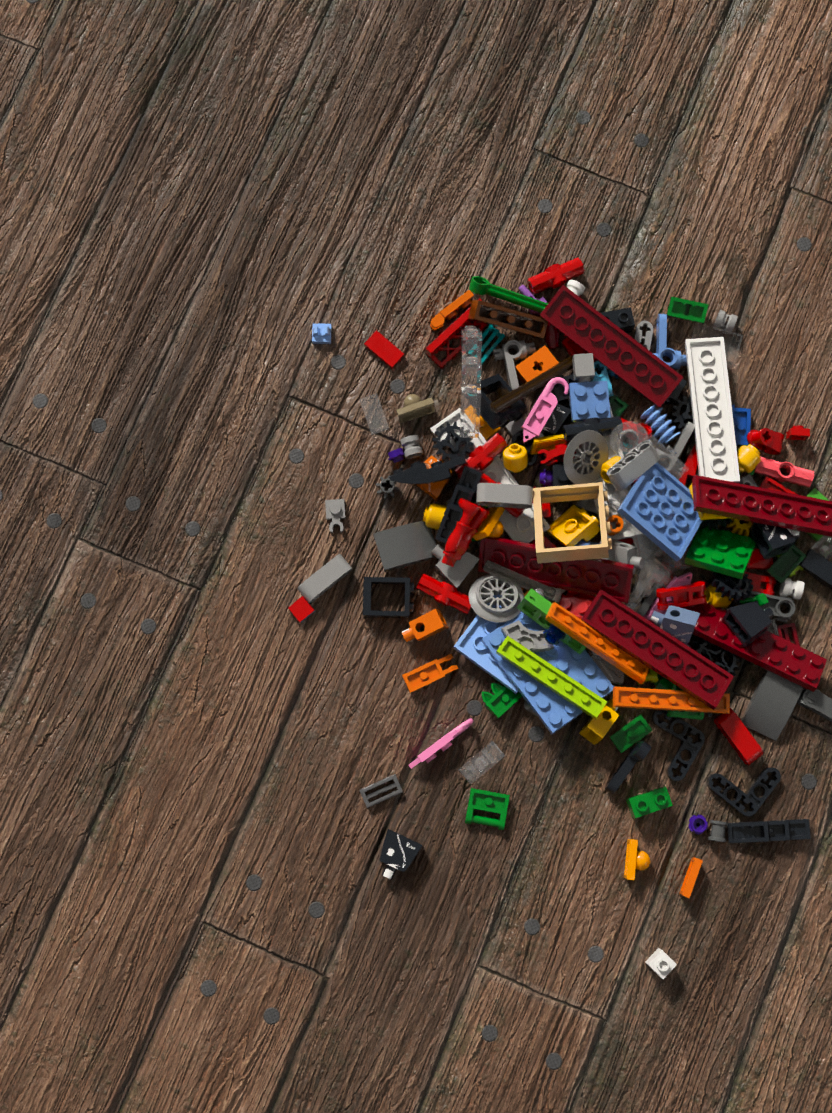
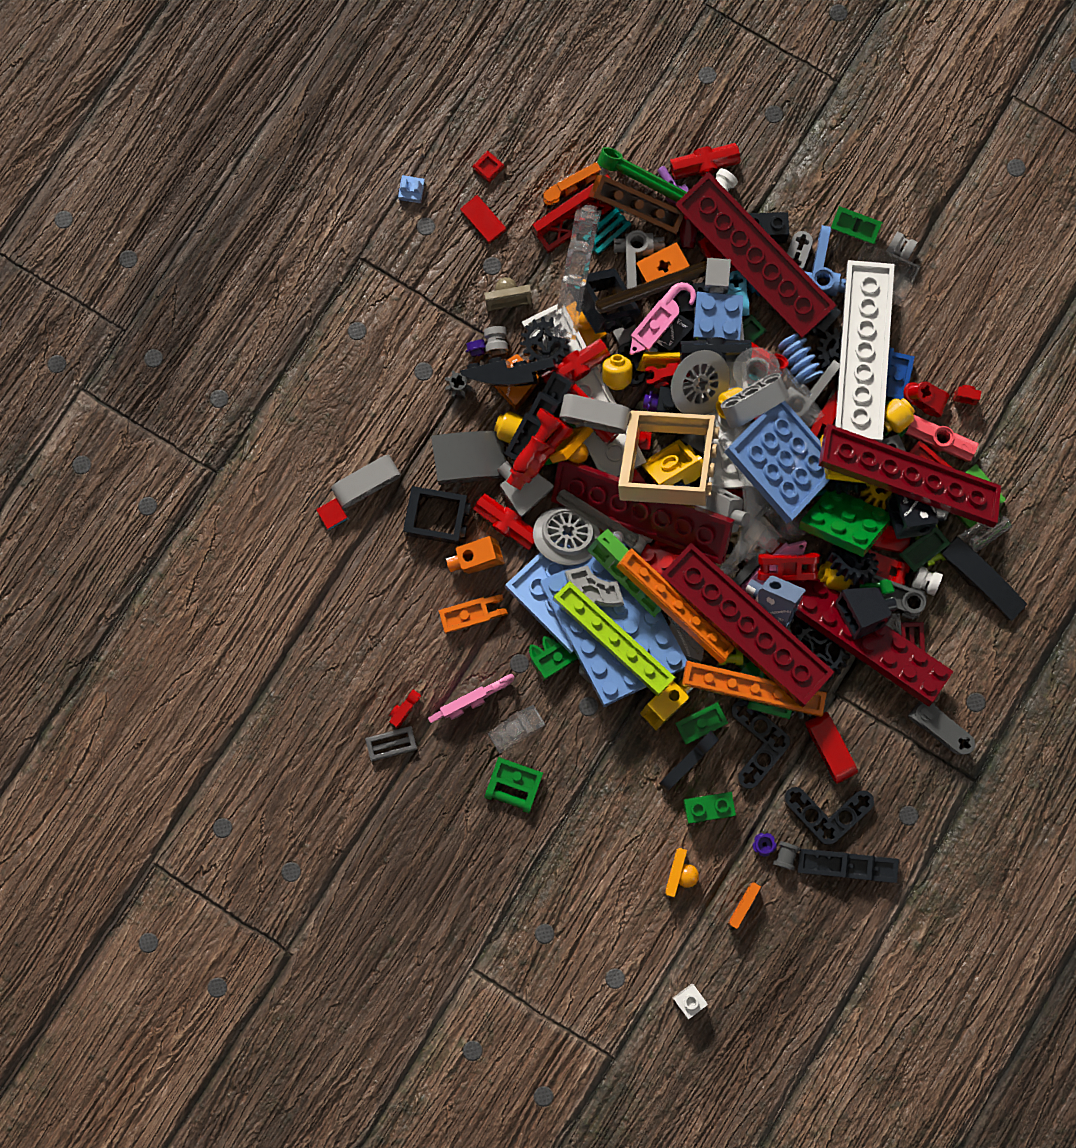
camera: 15 degrees right, 0 degrees up
light grey plate [325,499,346,533] -> none
clear tile [359,393,389,435] -> none
black torso [379,829,422,880] -> none
clear blue plate [543,624,566,645] -> none
orange bush [606,515,624,536] -> none
dark grey slope [741,670,804,741] -> none
none -> red plate [389,690,421,729]
none -> red tile [472,150,504,183]

